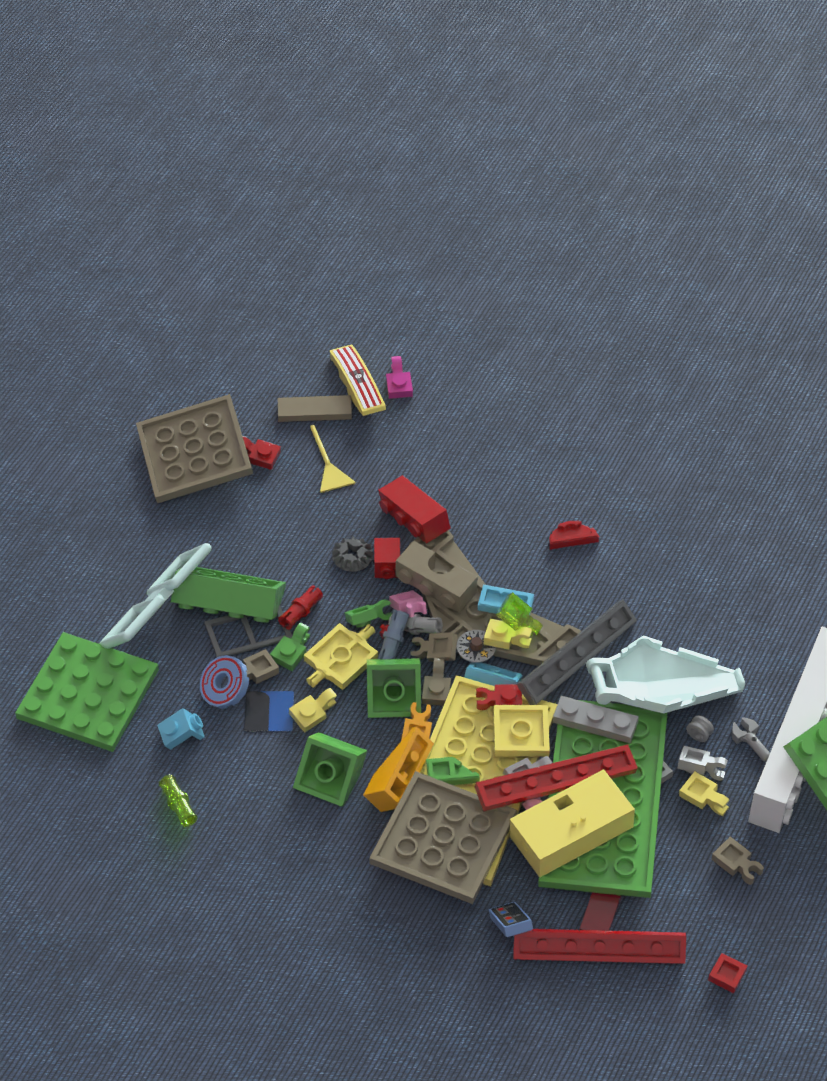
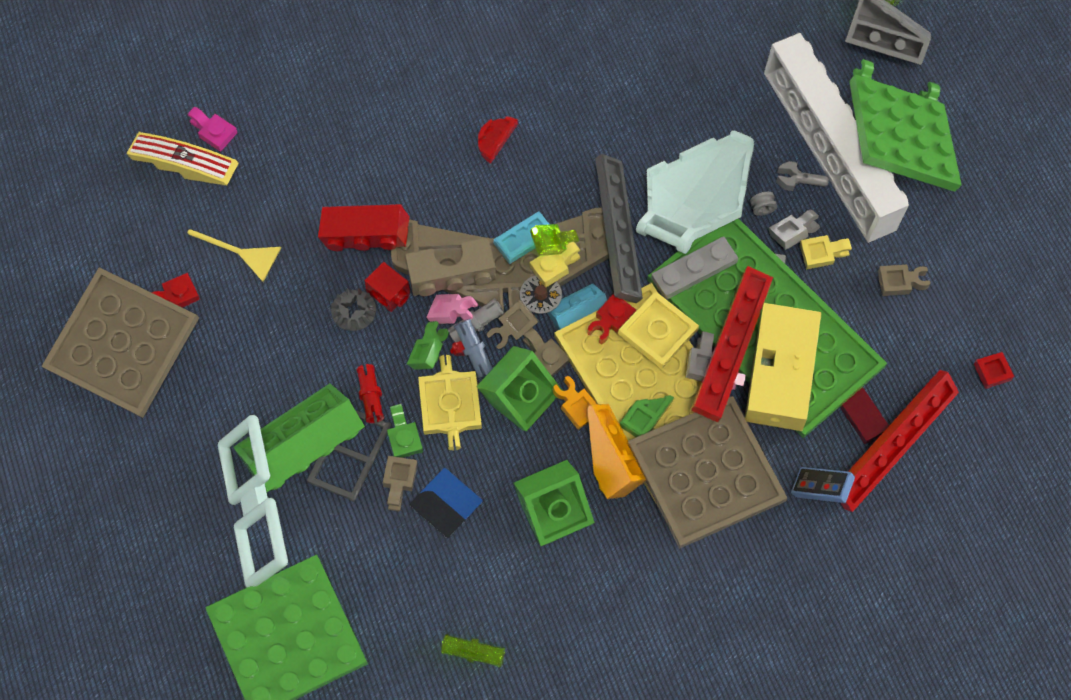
camera: 50 degrees left, 15 degrees up
medium azure bracket [157,708,205,750] -> none
medium blue tile [200,655,249,709] -> none
dark tan tile [278,395,352,422] -> none
light yellow plate [289,688,337,733] -> none

